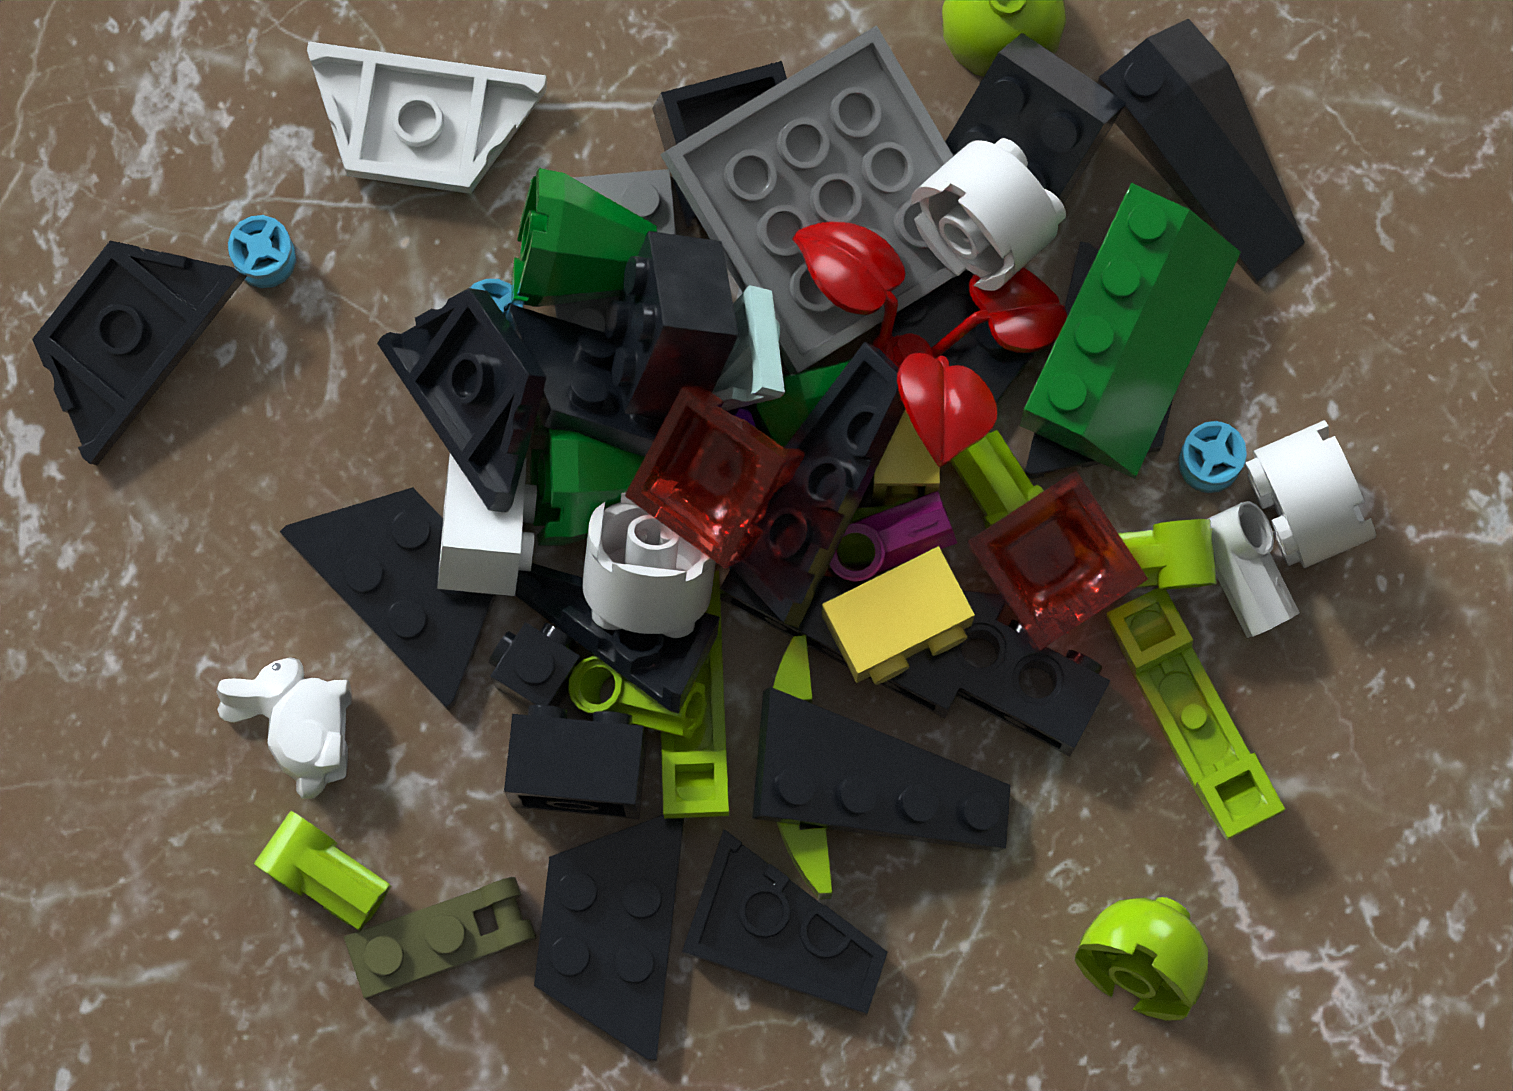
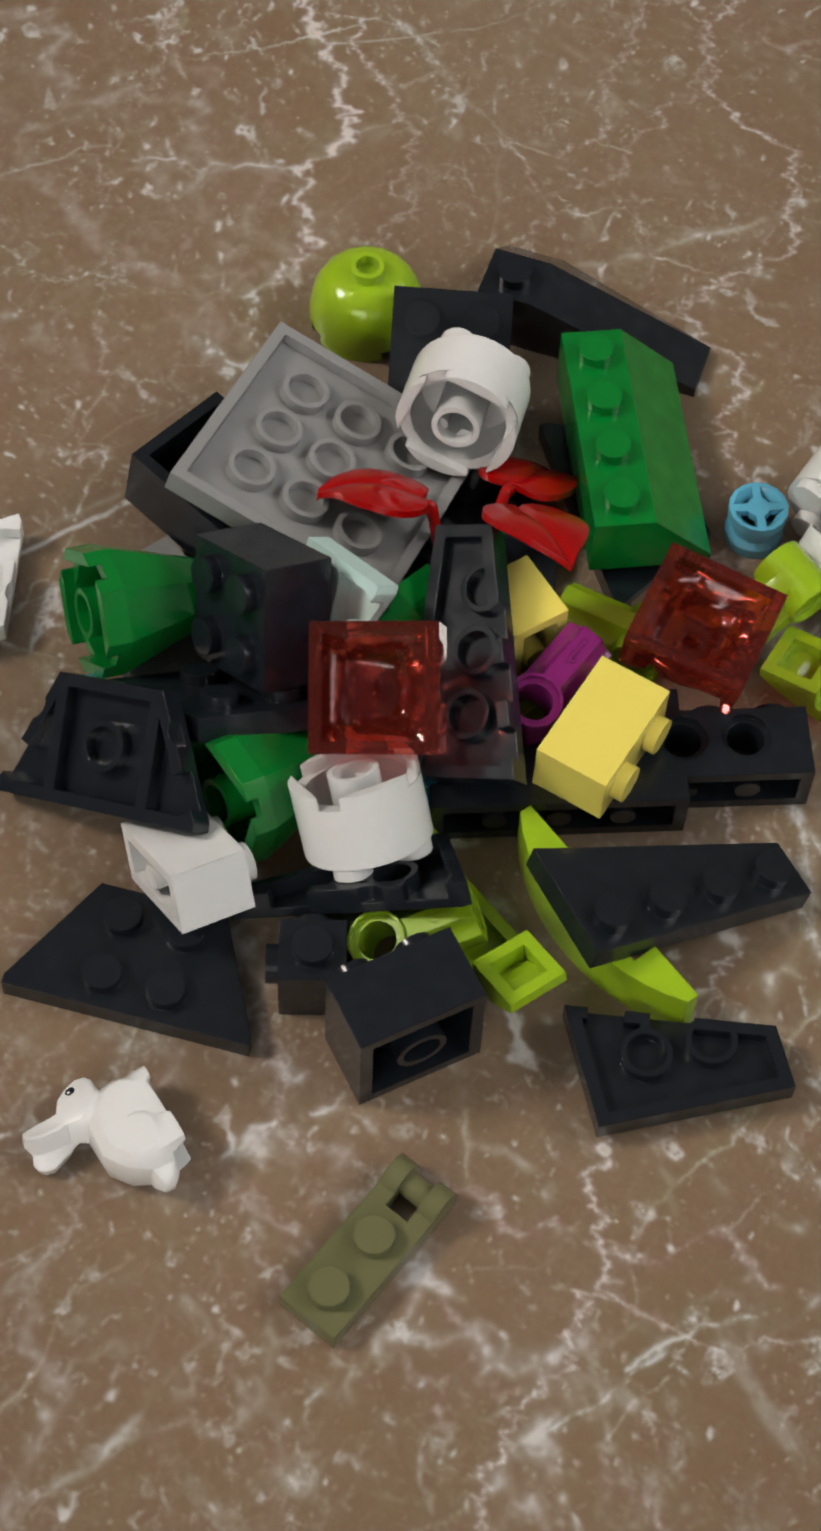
camera: 35 degrees left, 20 degrees down
lime piece [254,811,392,931] -> none
black wing [534,815,685,1061] -> none

